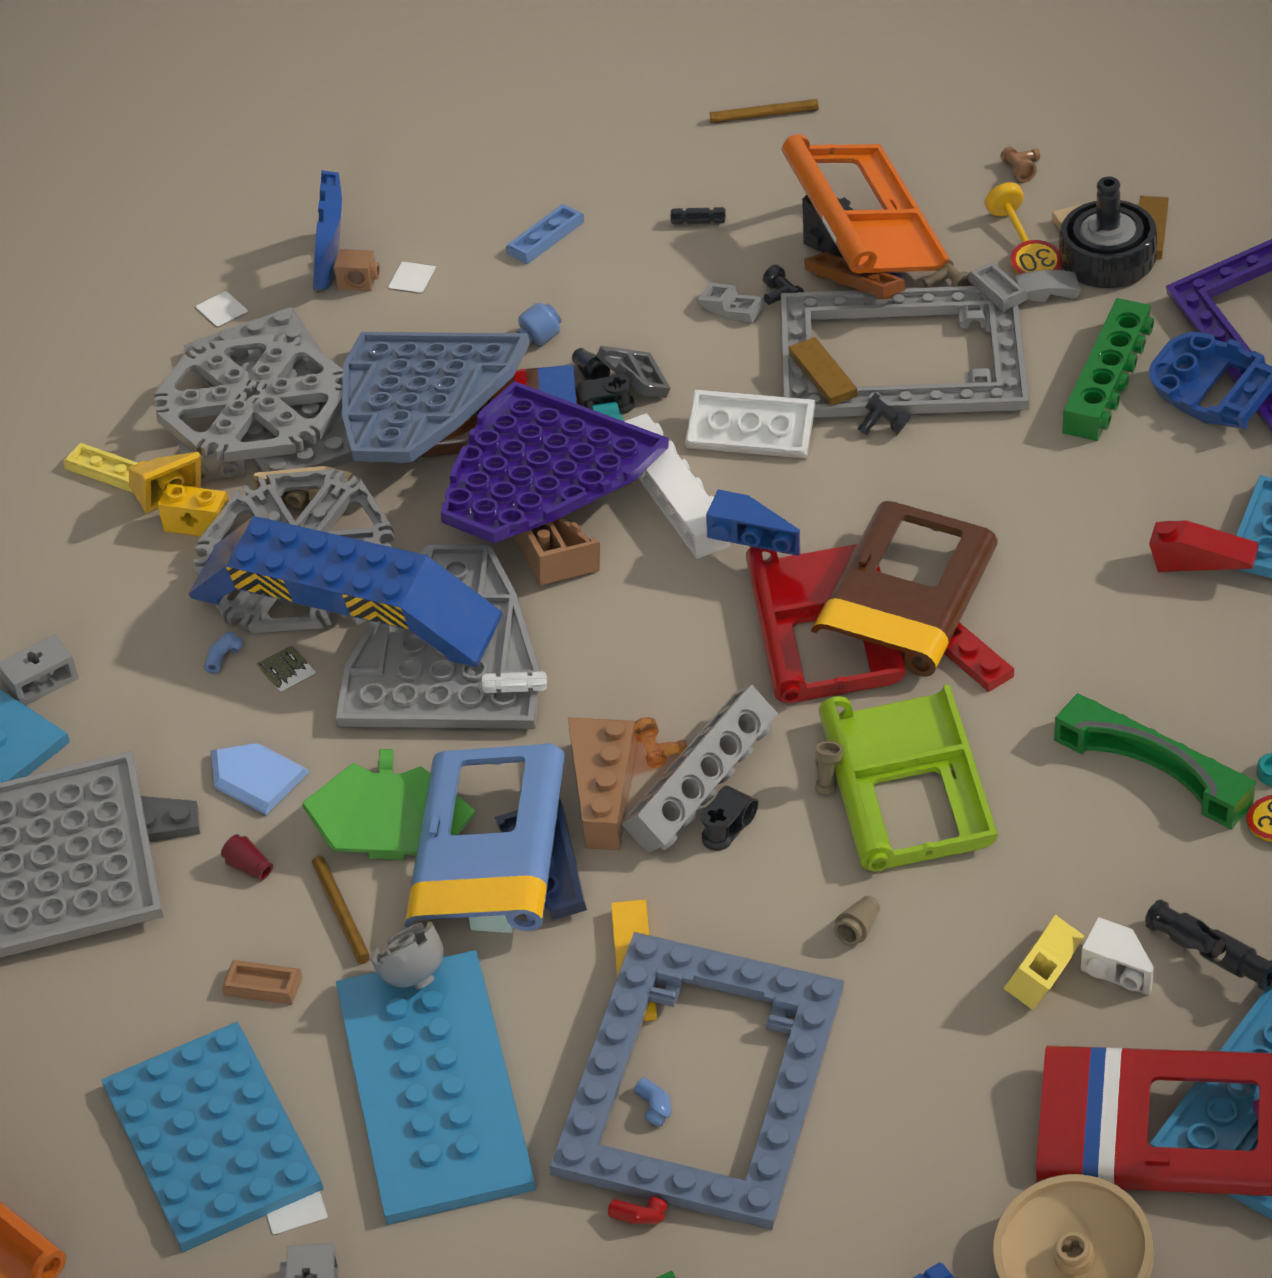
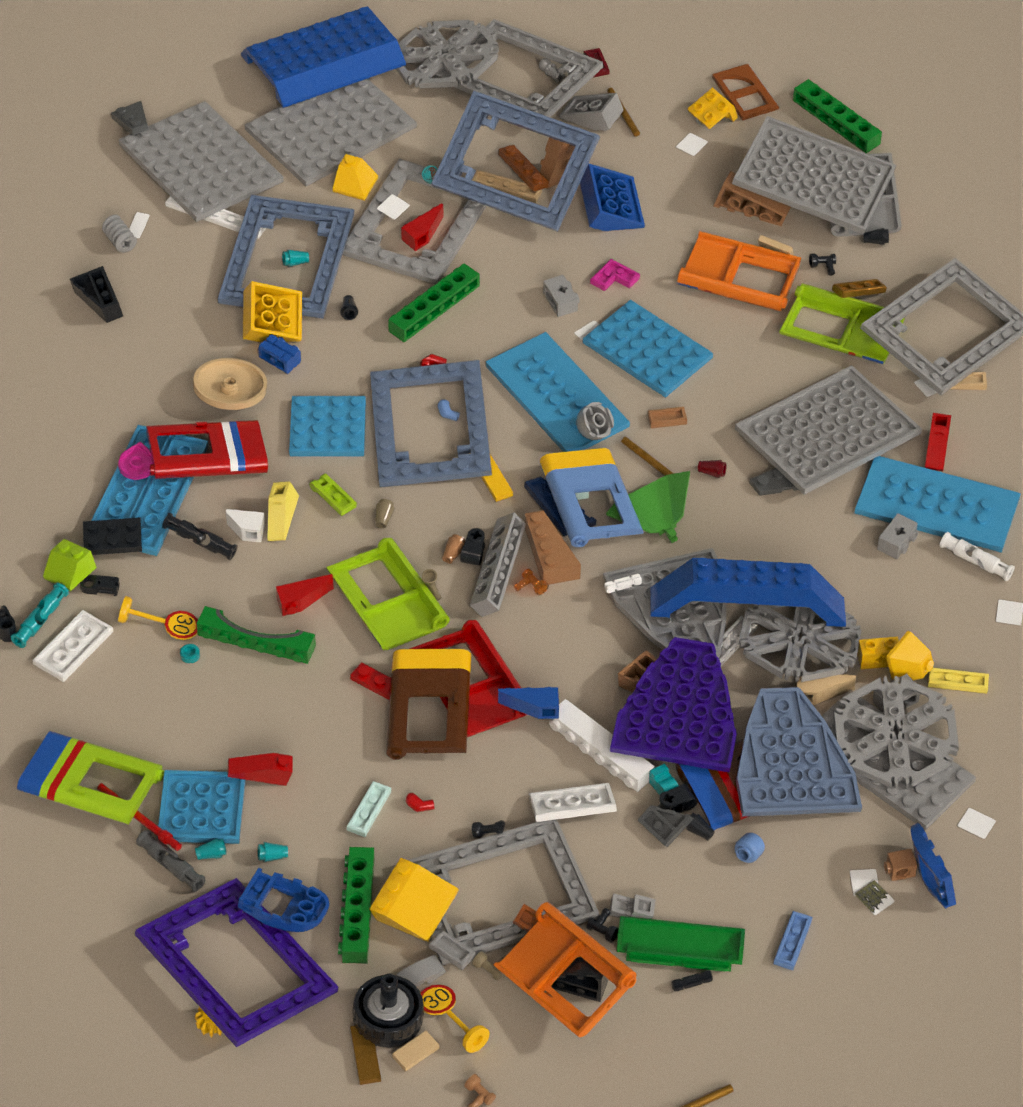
camera: 155 degrees right, 5 degrees up
light blue tile [211,743,309,815] -> none
pearl gold tile [789,337,858,406] -> none
none -> teal cone [257,842,288,862]
none -> red slope [276,574,334,616]
none -> dark azure plate [289,396,366,456]
none -> lime plate [309,473,357,516]
none -> light aqua tile [347,781,391,837]
none -> yellow slope [369,858,459,942]
none -> red arm [405,793,435,812]
none -> medium nougat cone [442,534,465,564]
none -> green slope [617,916,745,972]
none -> sticker [855,880,895,915]

